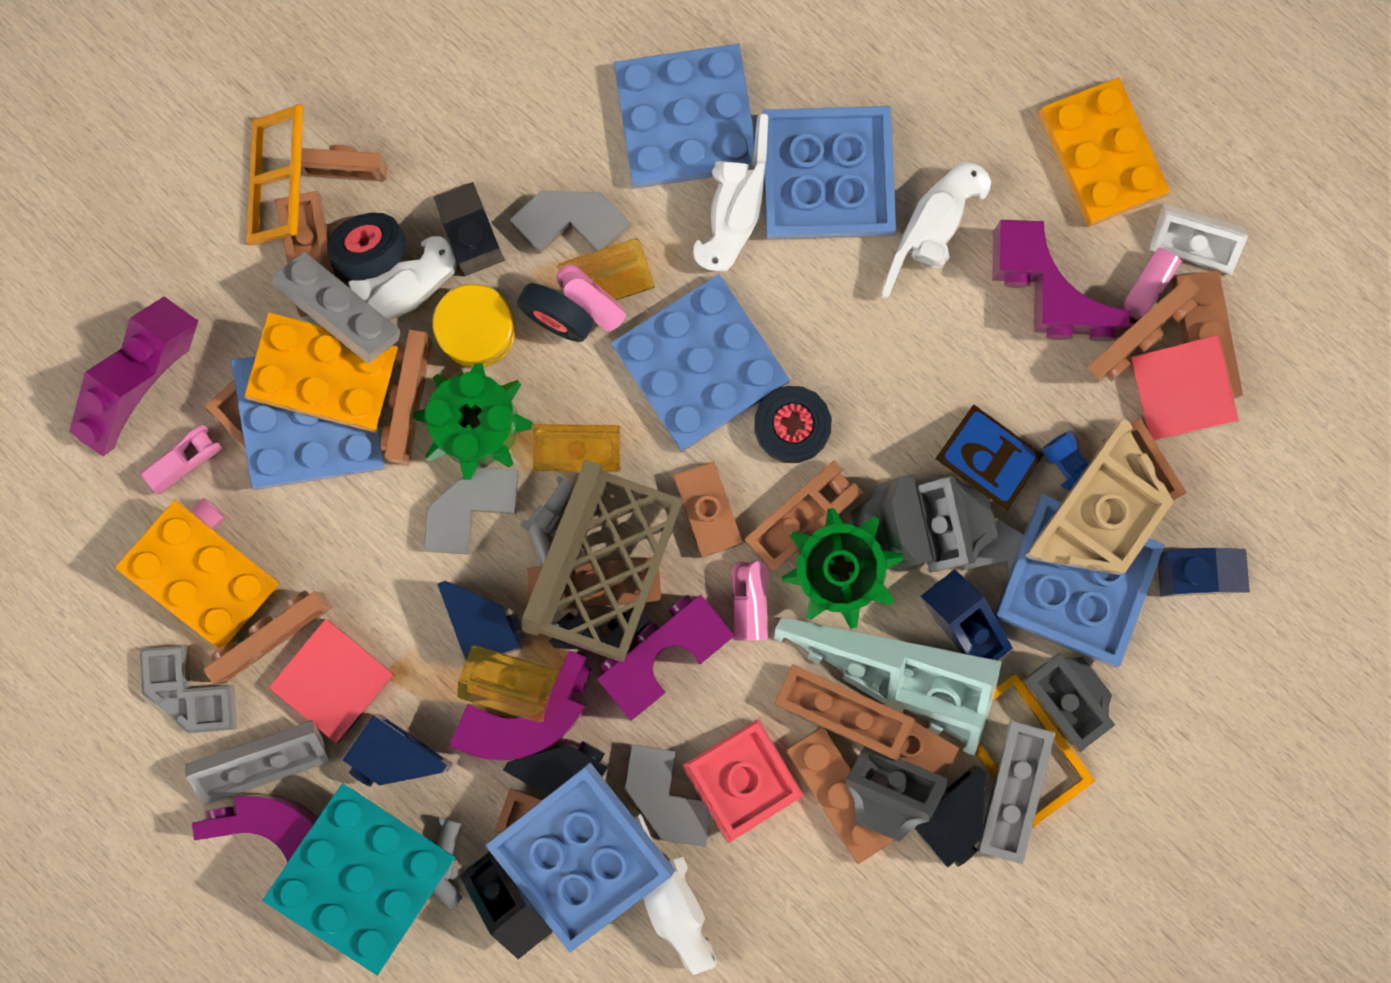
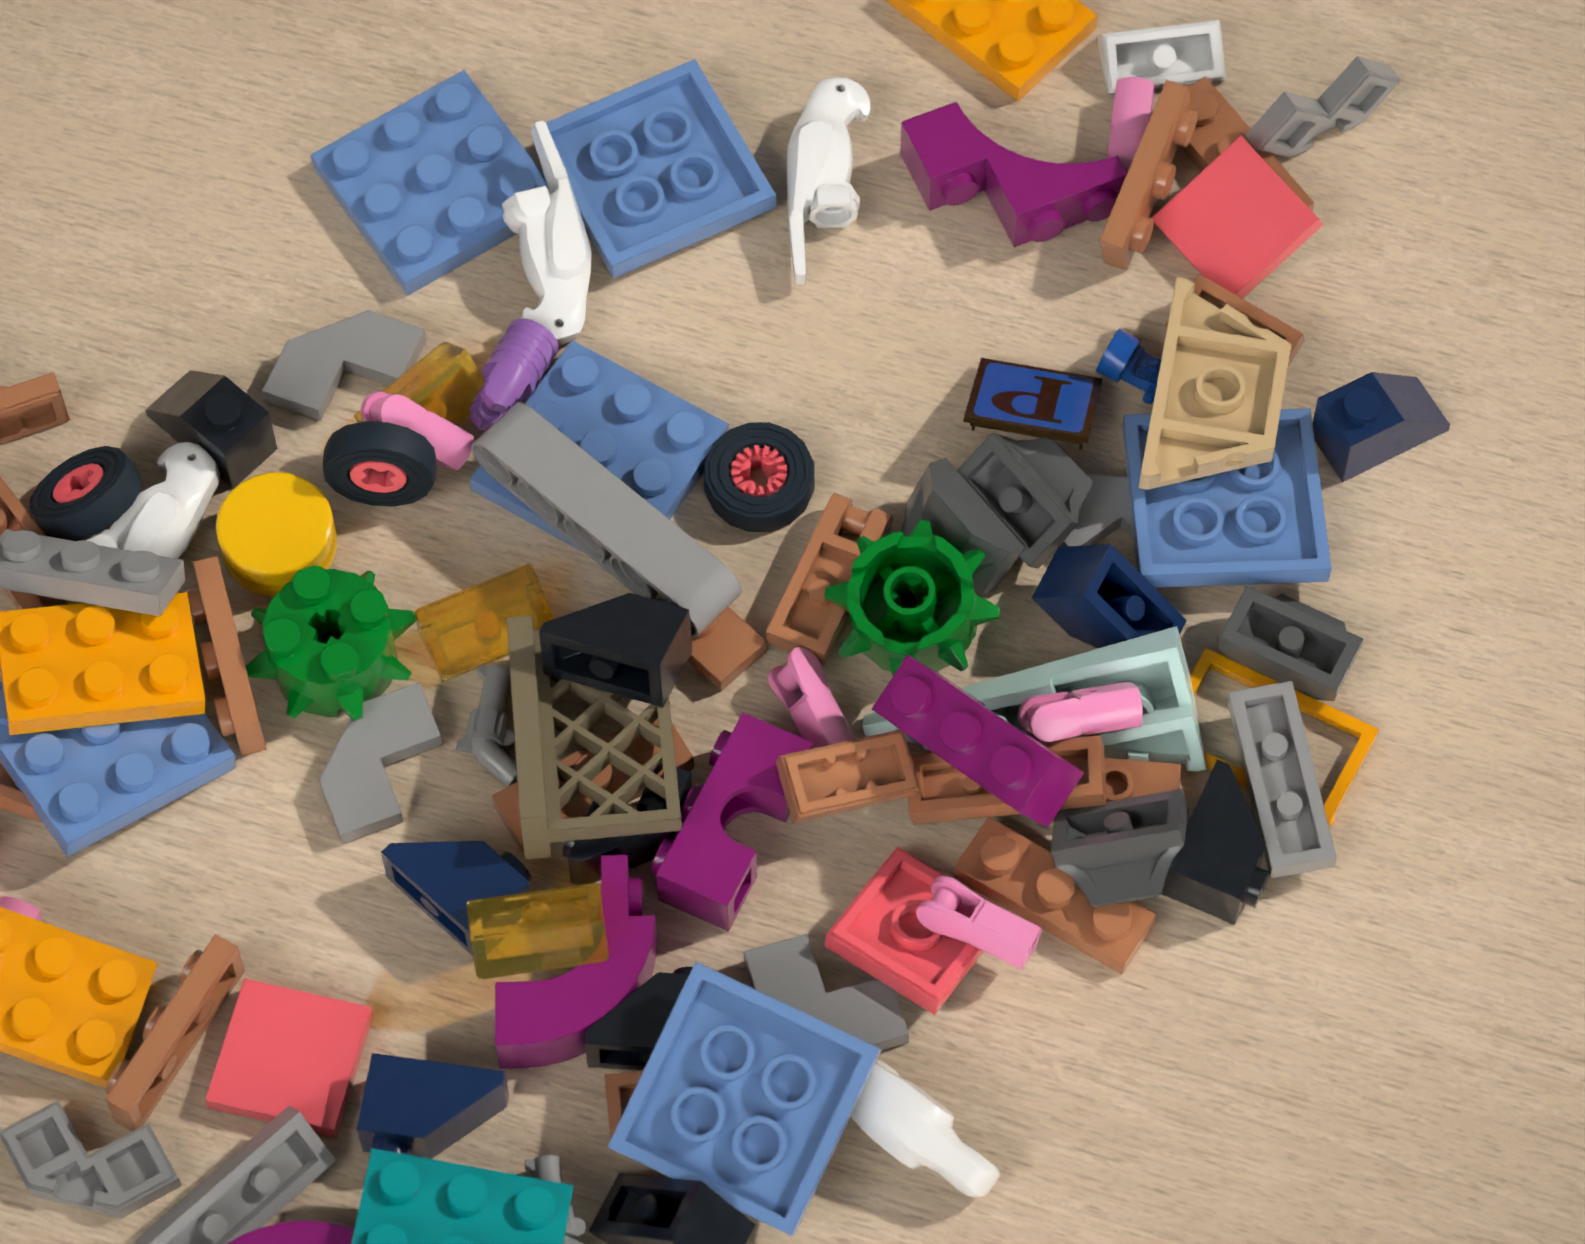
camera: 25 degrees left, 20 degrees down
none -> medium lavender hinge [469,318,559,430]
none -> light grey beam [471,402,742,638]
none -> black slope [539,593,692,707]
none -> nougat plate [775,730,921,824]
none -> magenta arch [871,655,1084,827]
none -> bright pink bar [916,876,1042,970]
none -> bright pink bar [1018,682,1143,742]
none -> light grey tile [1245,56,1401,157]

